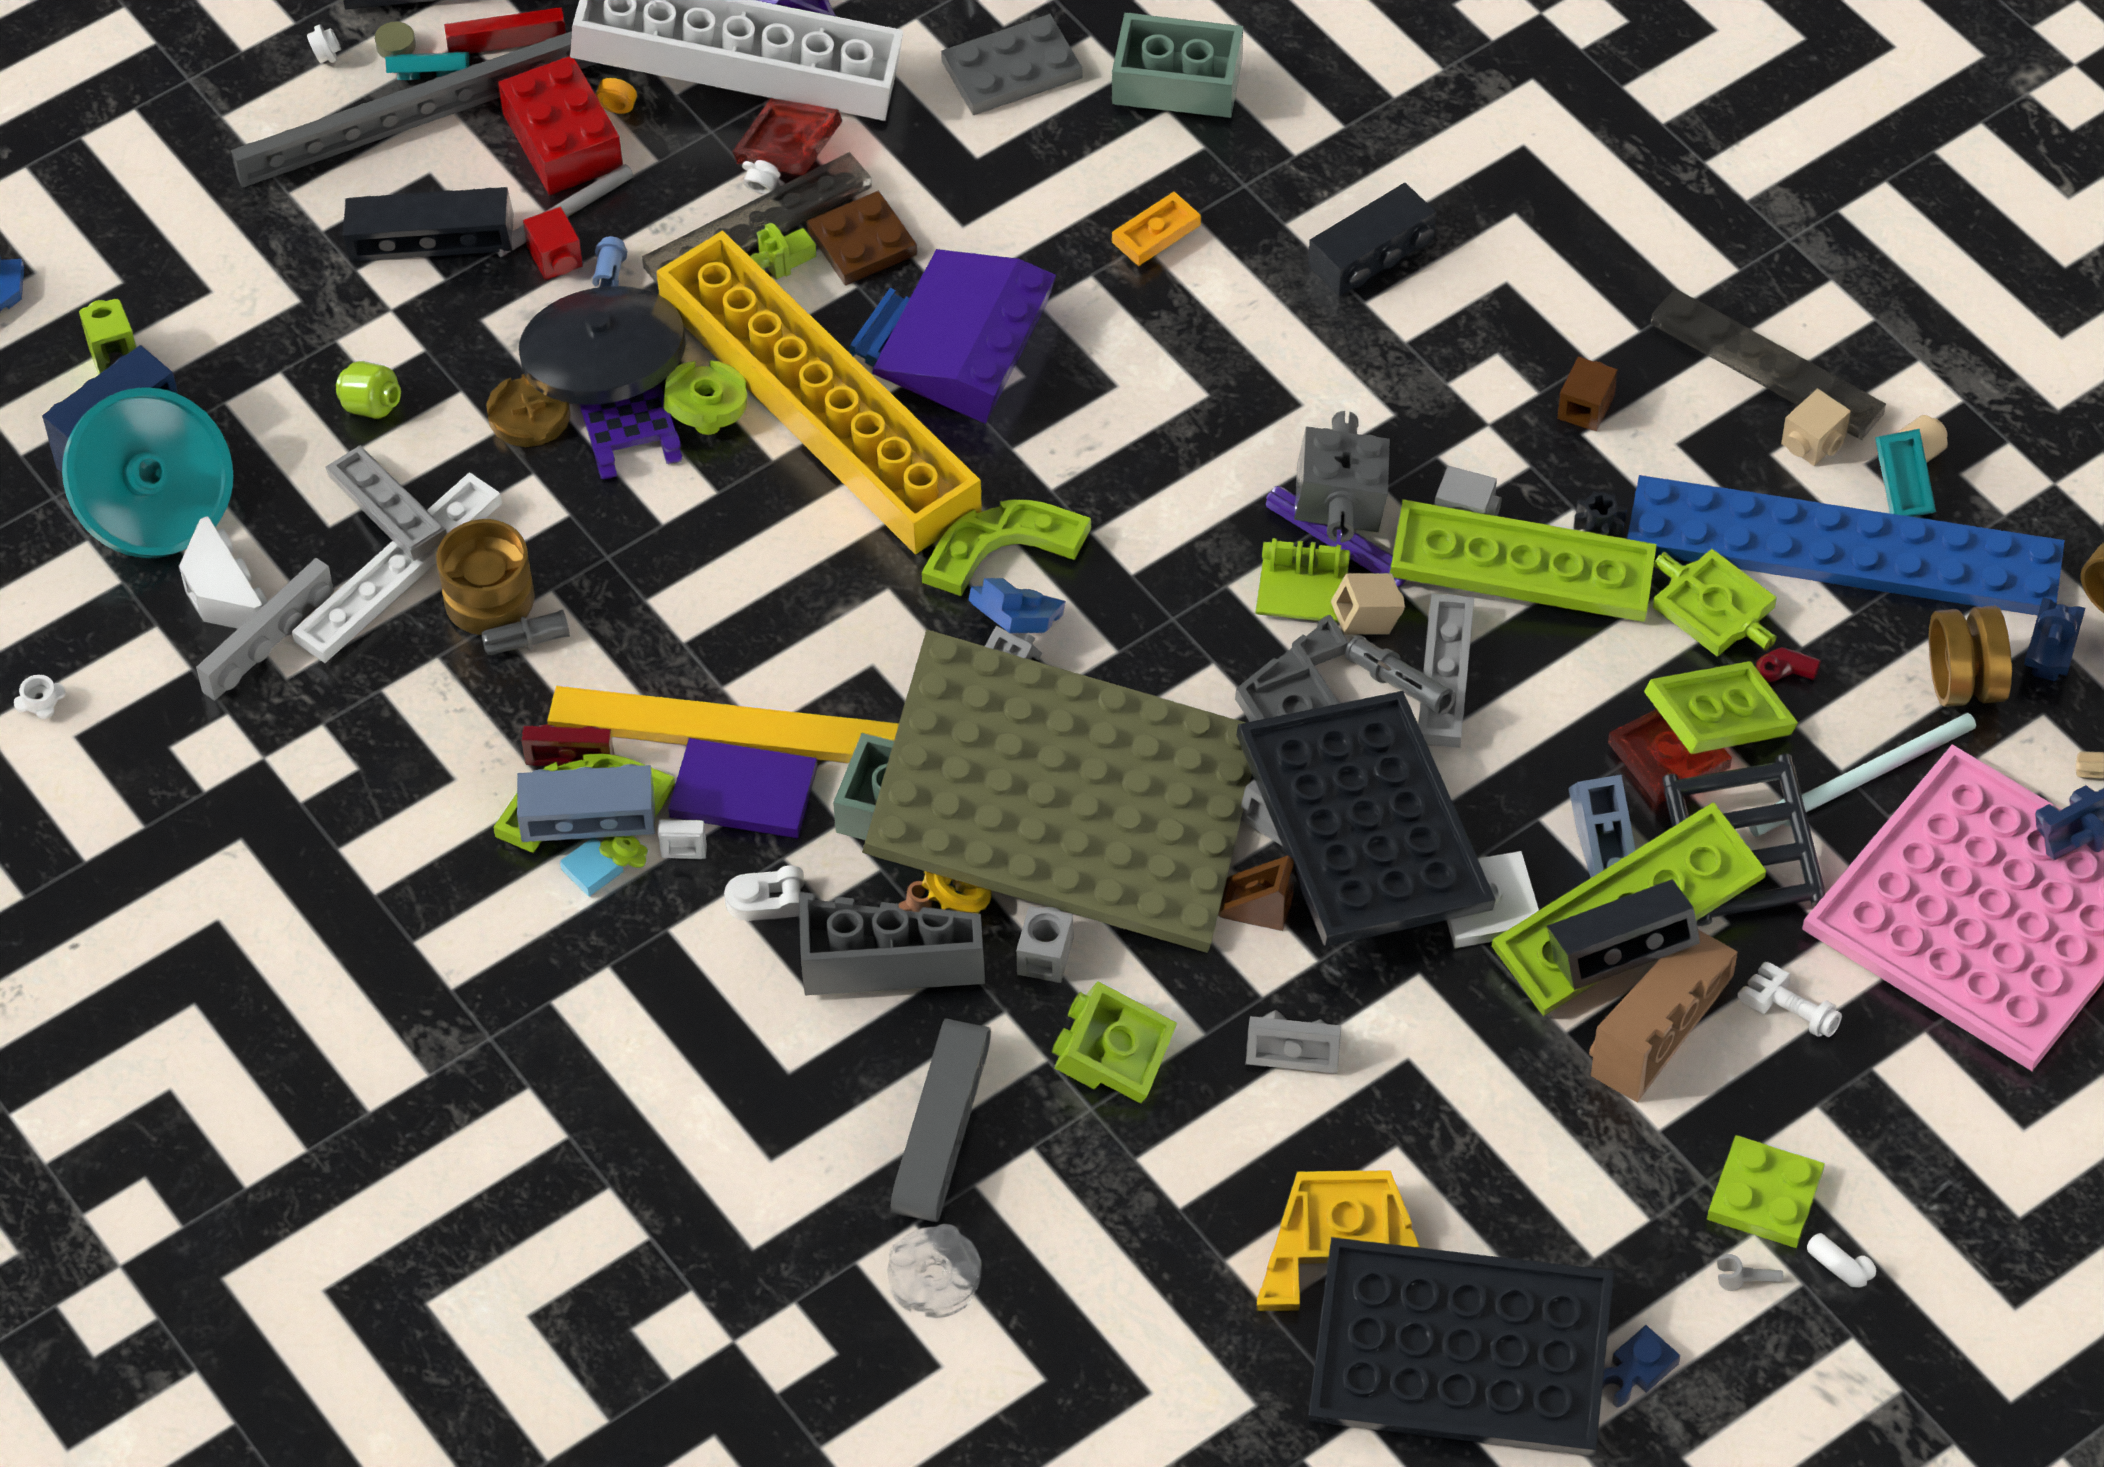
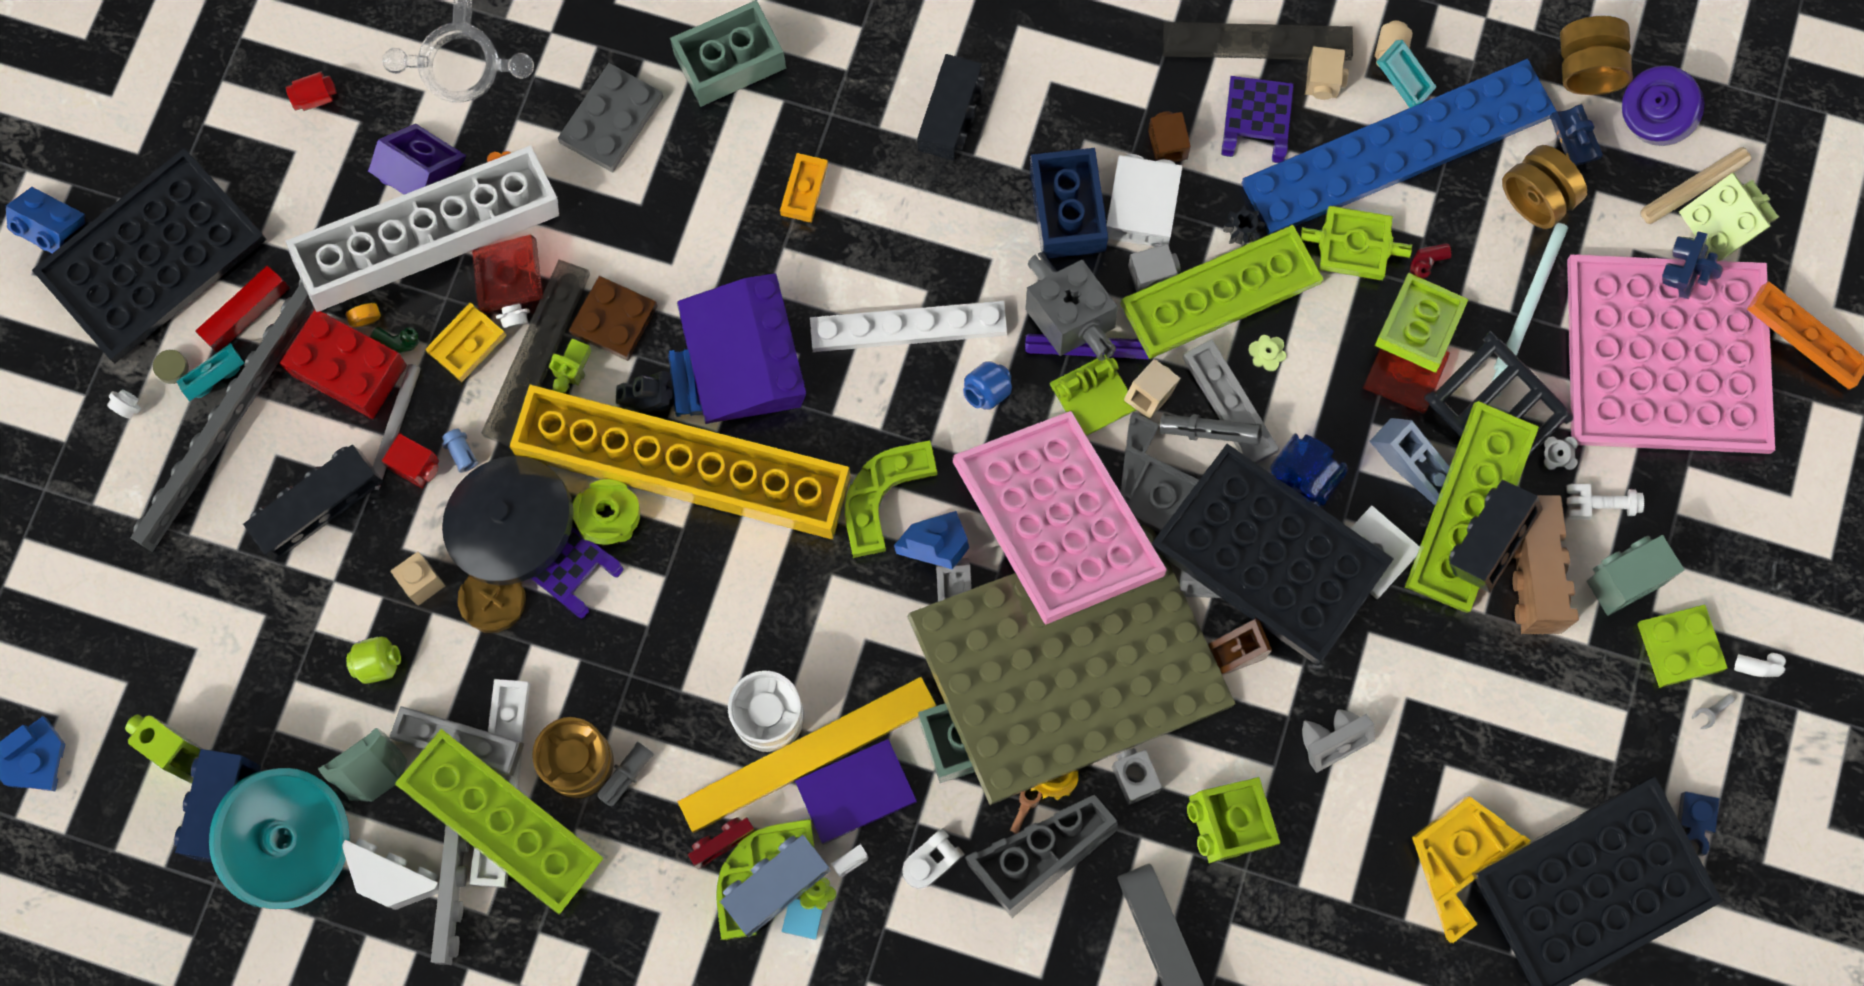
camera: 35 degrees left, 20 degrees up
none -> sand green slope [318,728,408,801]
none -> dark green arm [370,327,419,354]
none -> tan brick [391,551,445,606]
none -> lime plate [395,729,604,914]
none -> yellow plate [425,303,507,382]
none -> black hips [615,371,674,414]
none -> white wheel [728,671,804,752]
none -> white plate [810,301,1007,352]
none -> bright pink plate [953,411,1167,625]
none -> blue head [963,361,1012,410]
none -> dark blue brick [1030,148,1108,258]
none -> white brick [1107,154,1182,247]
none -> dark purple flag [1221,76,1293,163]
none -> yellowish green plant [1249,335,1286,371]
none -> clear blue brick [1270,433,1348,506]
none -> light grey plate [1544,437,1578,470]
none -> sand green brick [1586,535,1684,616]

